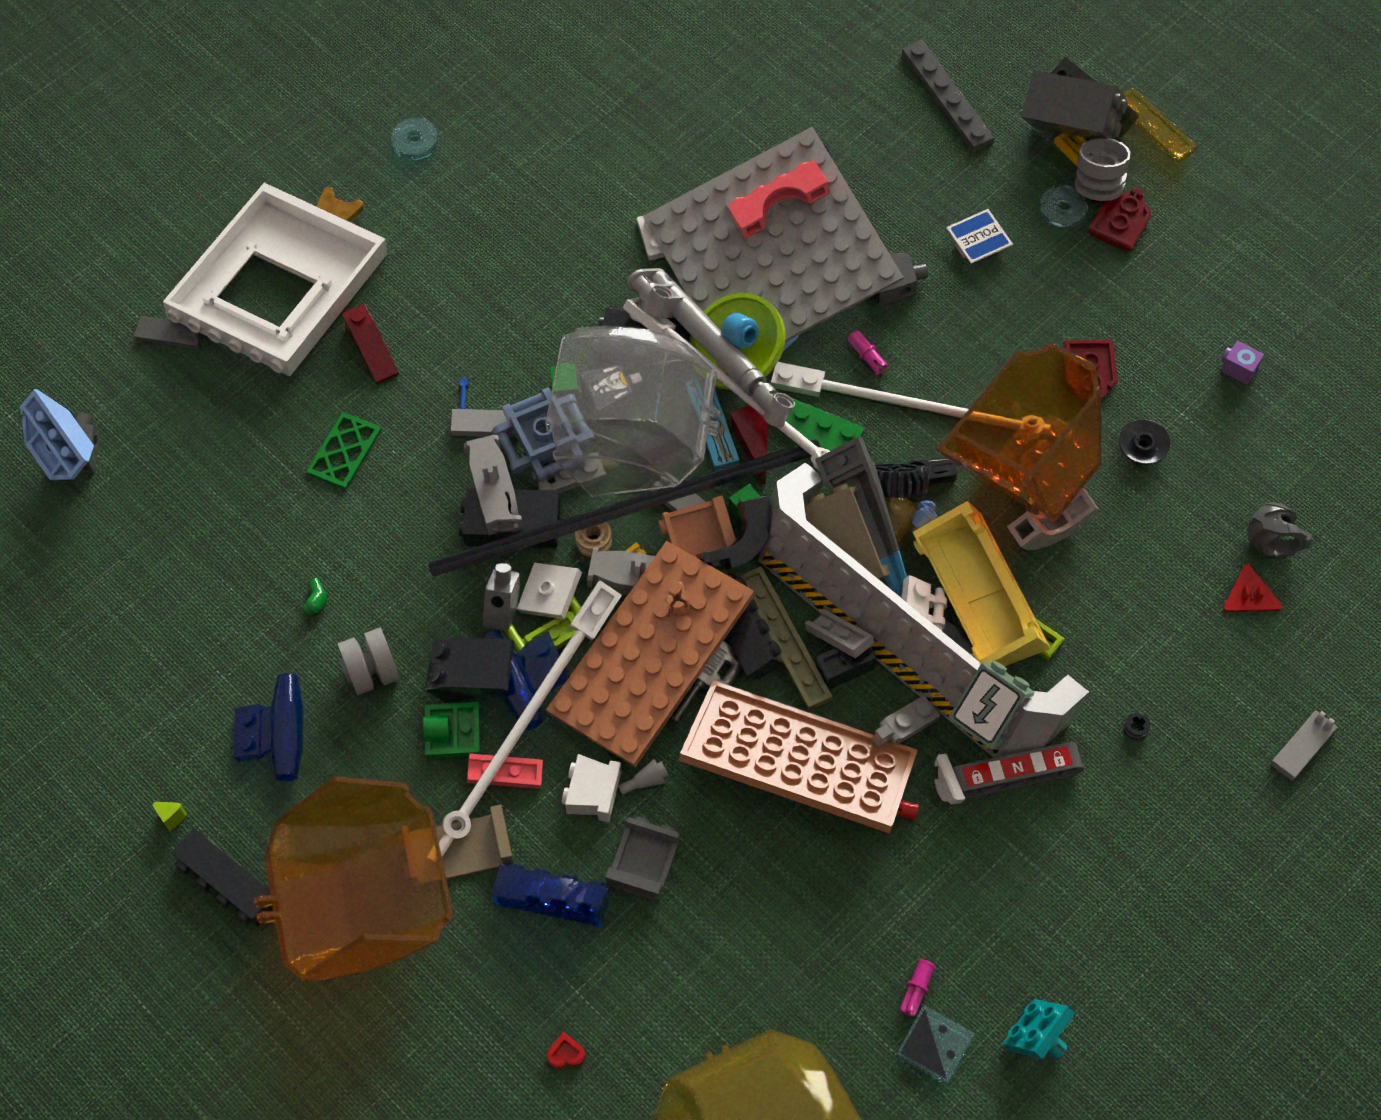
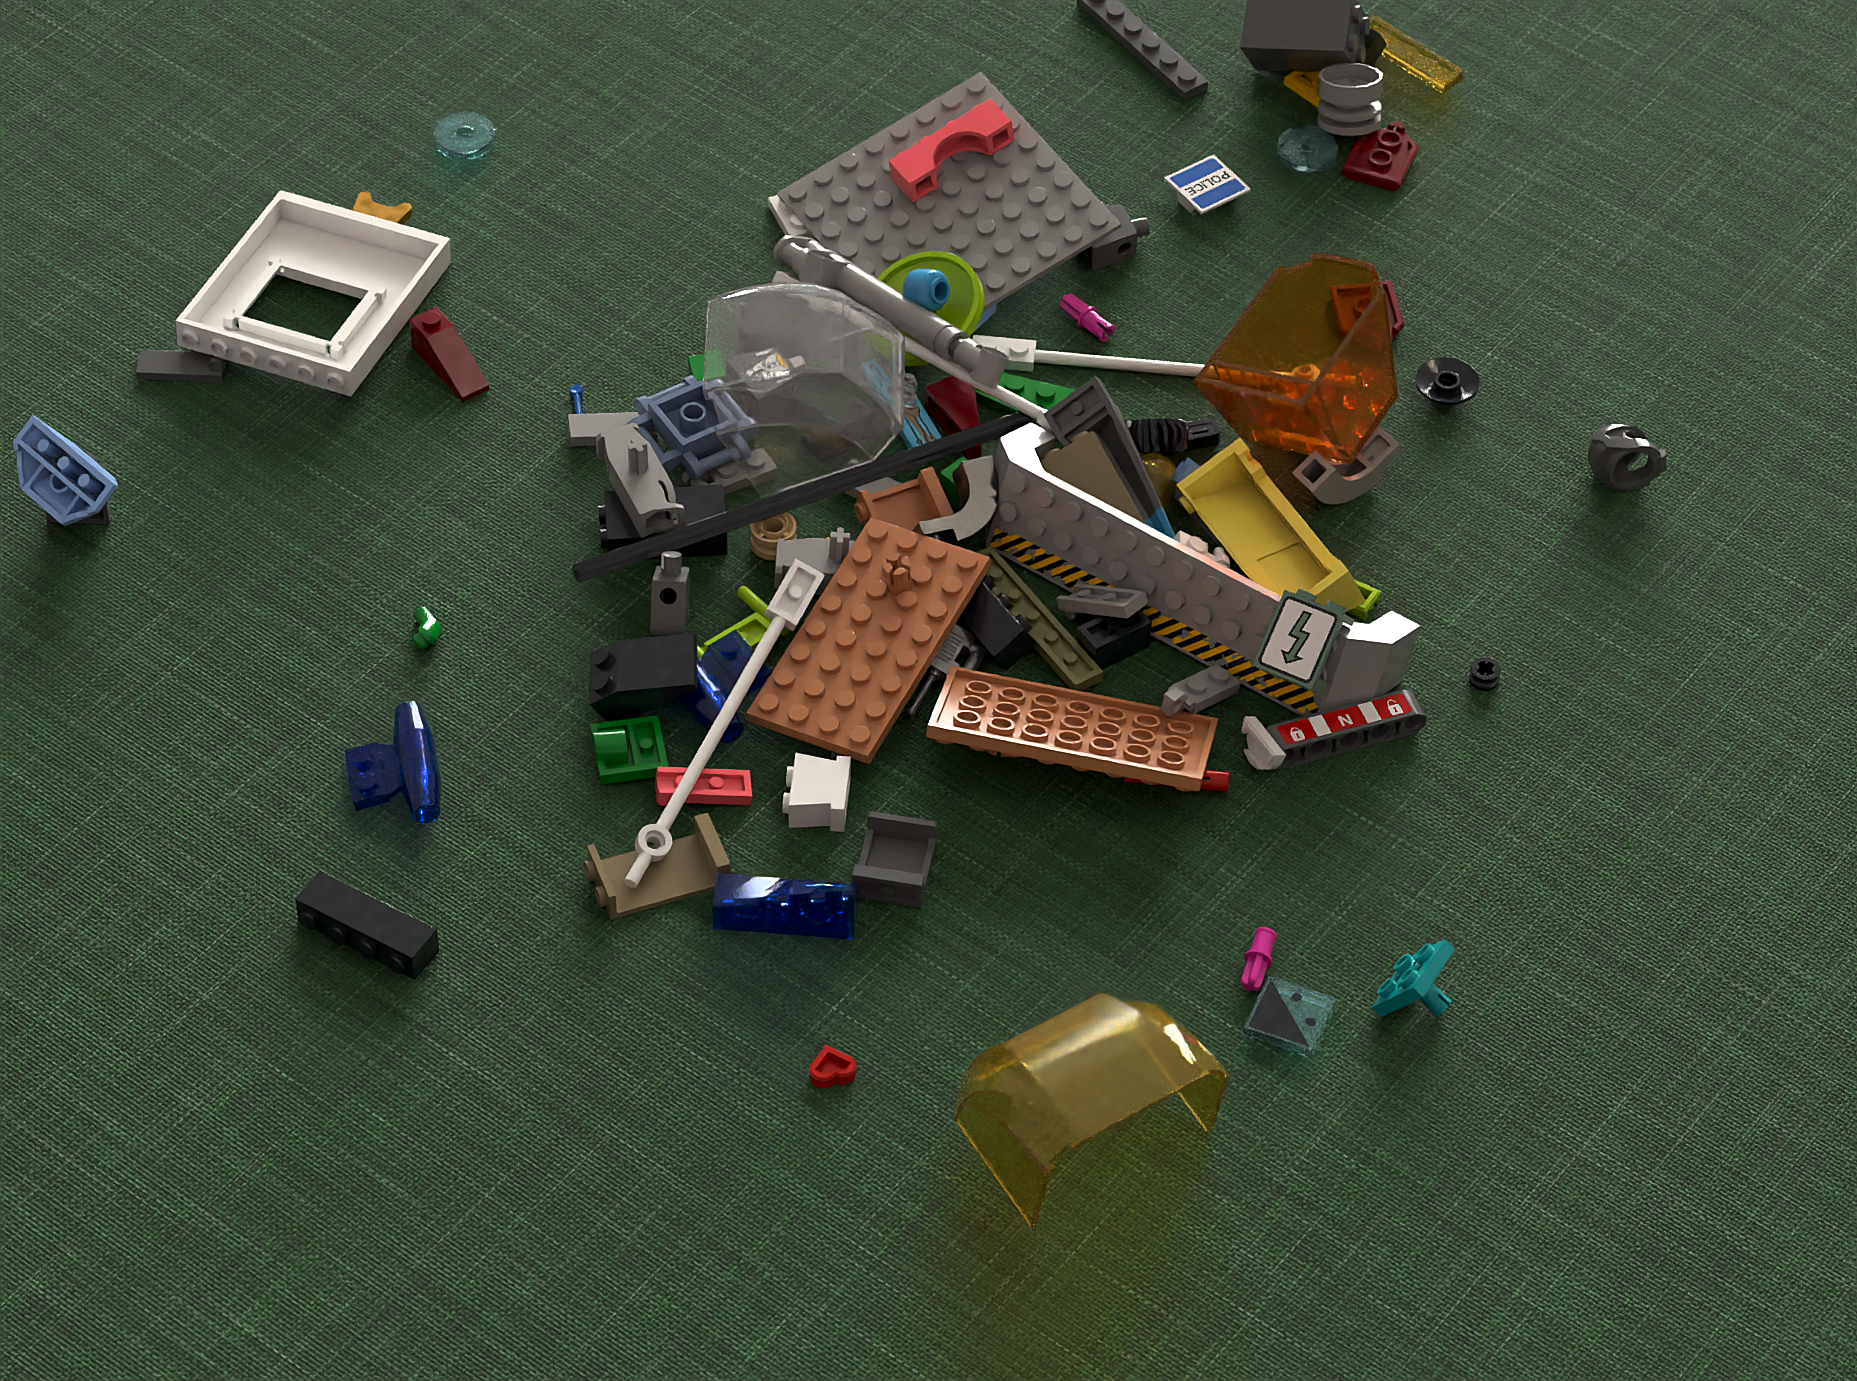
camera: 10 degrees left, 15 degrees down
lime slope [153,802,187,831] -> none
clear orange windscreen [254,776,454,981] -> none
green window [306,412,382,490] -> none
light grey wheel [337,627,400,696] -> none
white plate [517,563,582,619] -> none
light grey cone [618,759,669,795] -> none
medium lavender brick [1221,340,1264,385] -> none
red piece [1223,564,1282,612] -> none
light grey hinge [1270,710,1338,781] -> none

